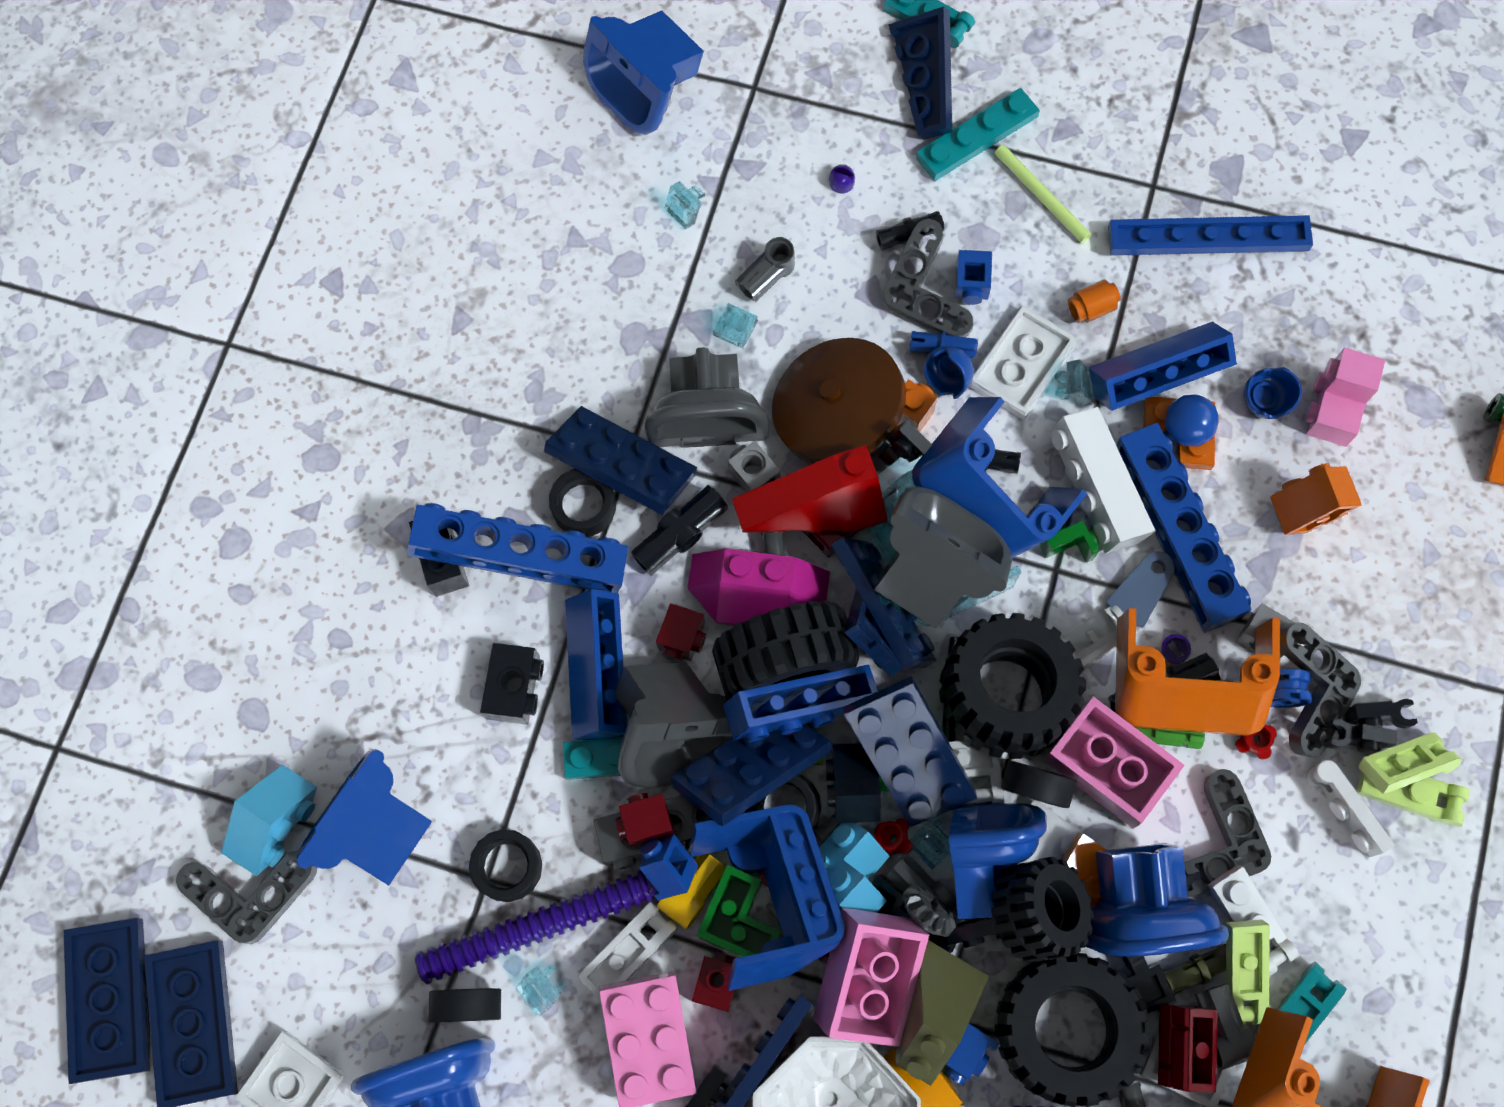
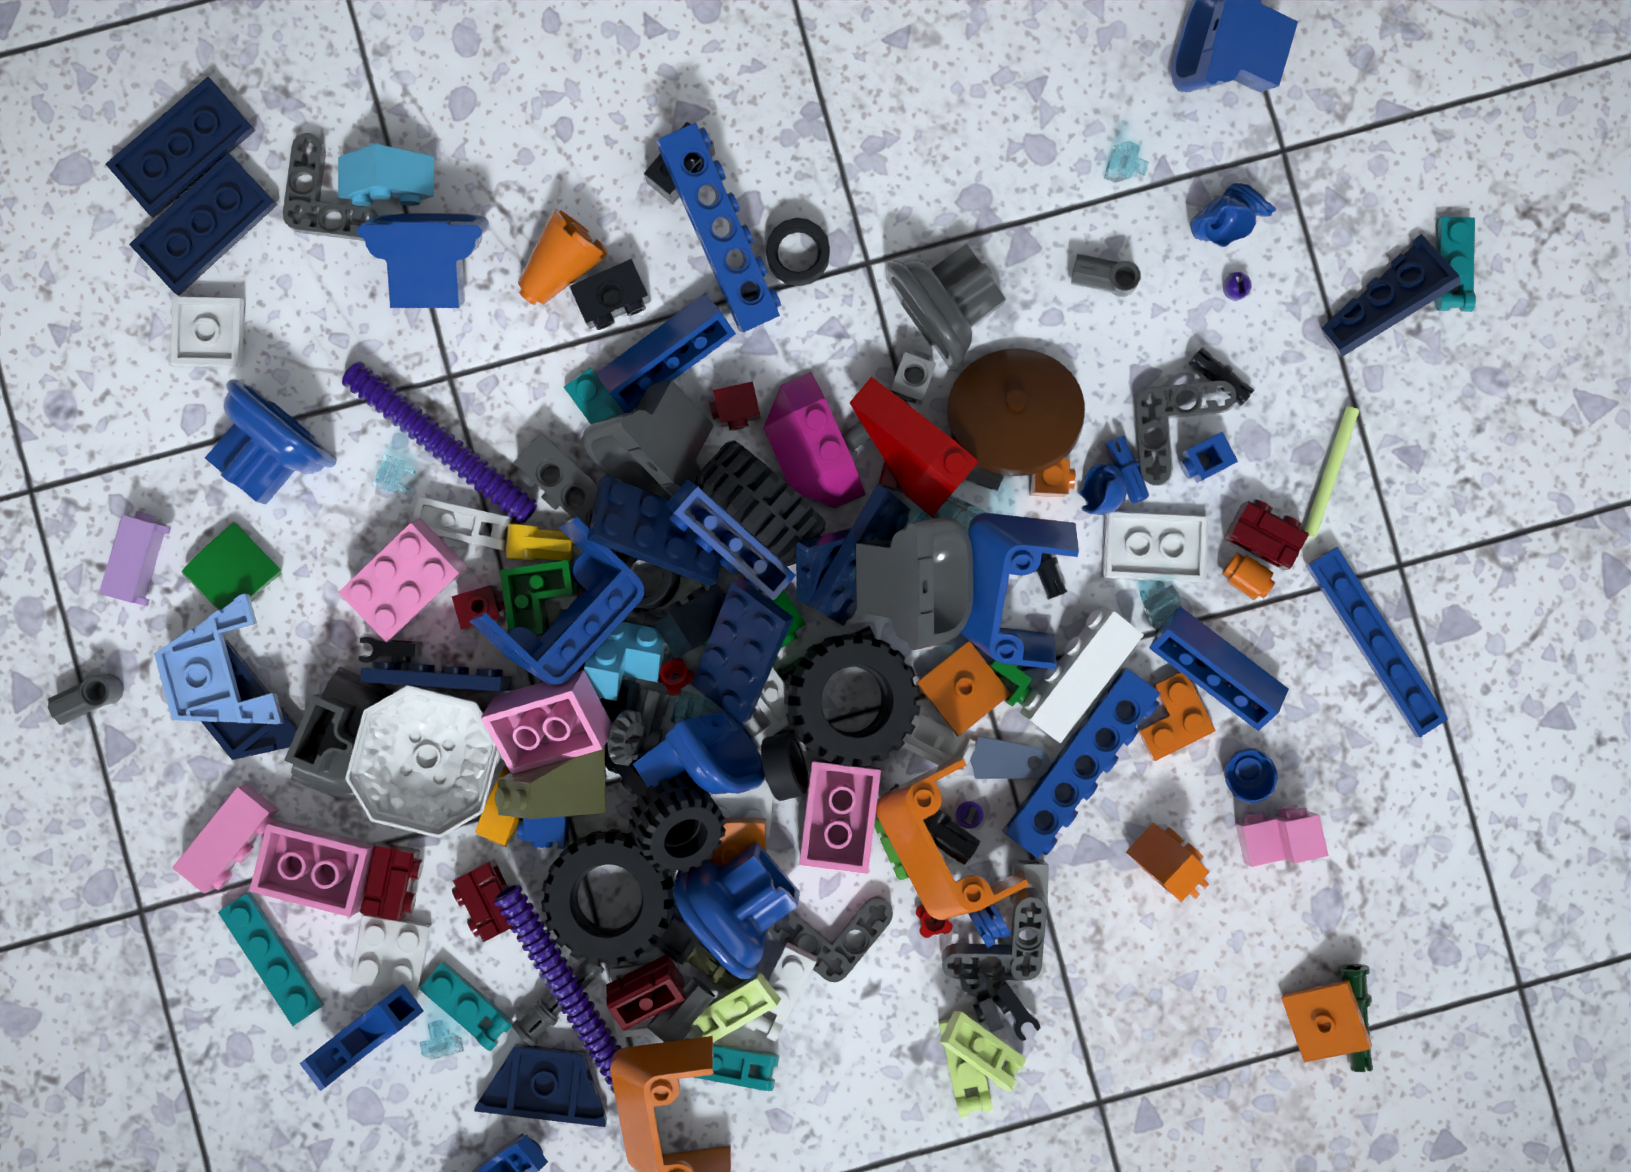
camera: 50 degrees right, 15 degrees up
black tyre [428,988,501,1023] -> none
black tyre [469,829,543,902] -> none
dark blue plate [544,406,697,515] -> none
dark red brick [615,793,675,847] -> none
black piece [631,485,729,576] -> none
blue brick [639,834,698,900] -> none
clear light blue tile [713,303,758,349] -> none
black plate [878,420,932,467] -> none
teal plate [916,87,1040,182] -> none
blue hair [1164,394,1219,447] -> none
white plate [1306,760,1396,857] -> none
none -> orange cone [518,209,609,305]
none -> orange plate [915,641,1011,737]
none -> blue hair [1190,183,1276,247]
none -> dark red brick [1223,499,1309,570]

